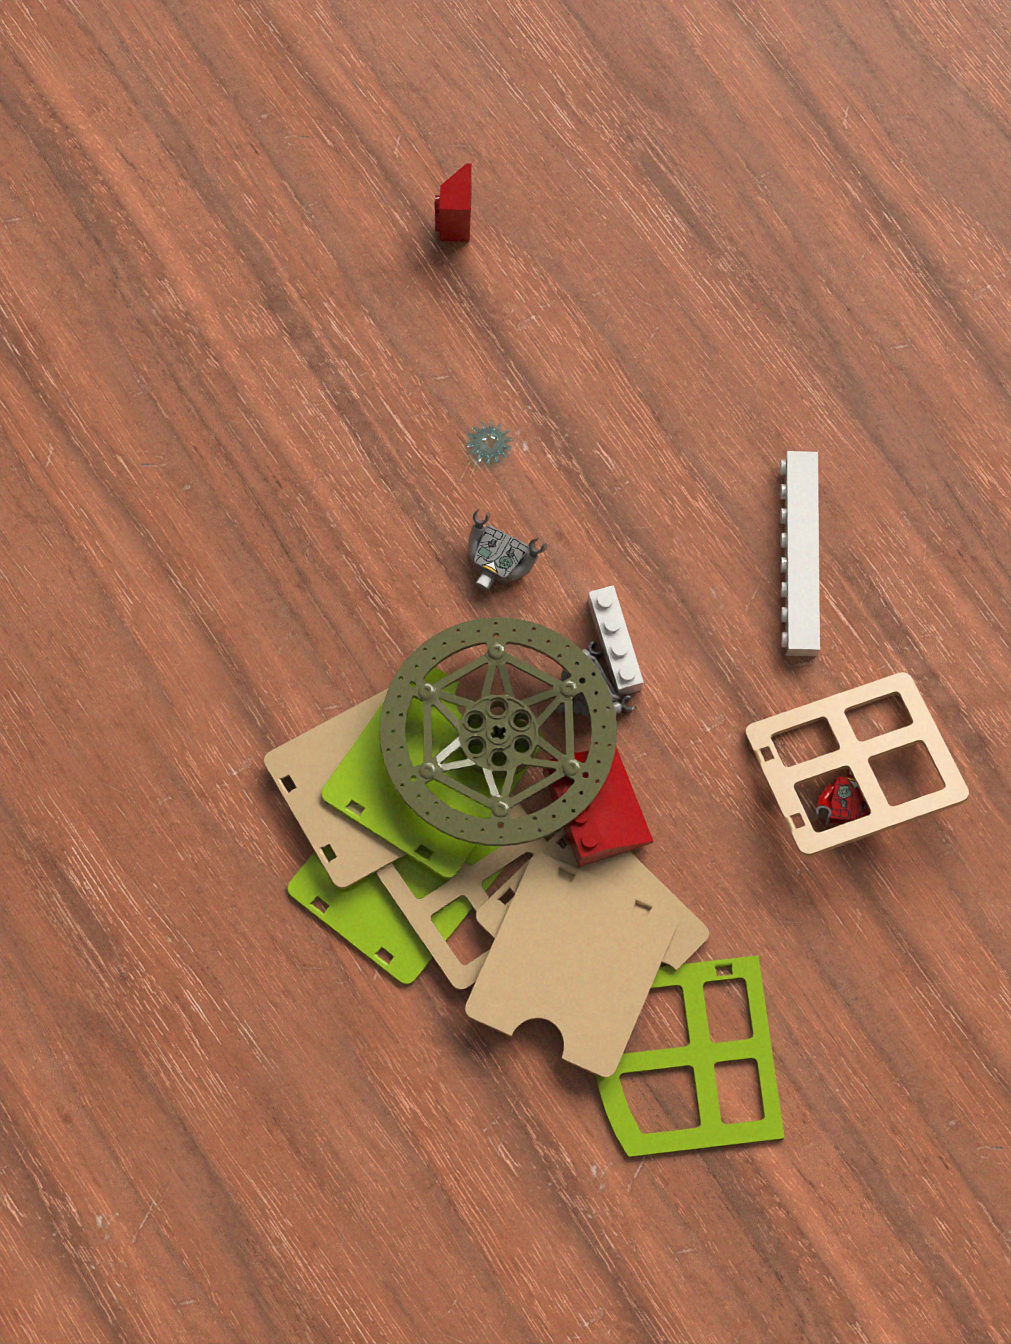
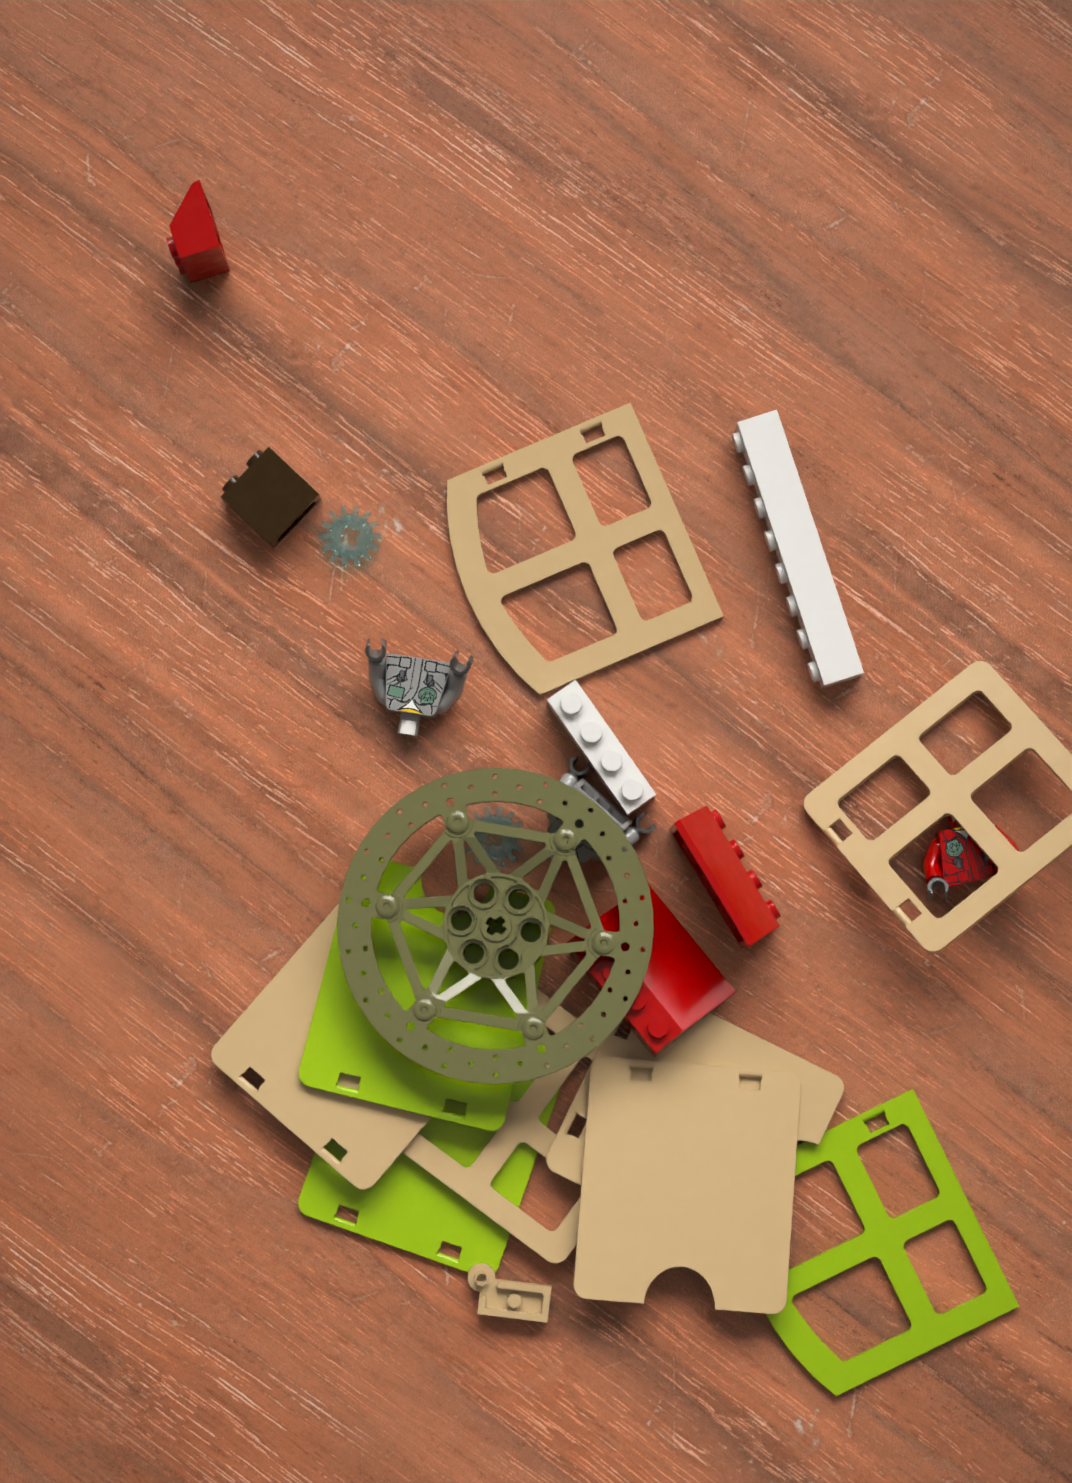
camera: 15 degrees left, 10 degrees up
none -> dark brown piece [221,447,321,549]
none -> tan window [447,402,724,695]
none -> clear light blue gear [465,806,524,868]
none -> tan hinge [468,1263,552,1323]
none -> red slope [669,806,781,948]

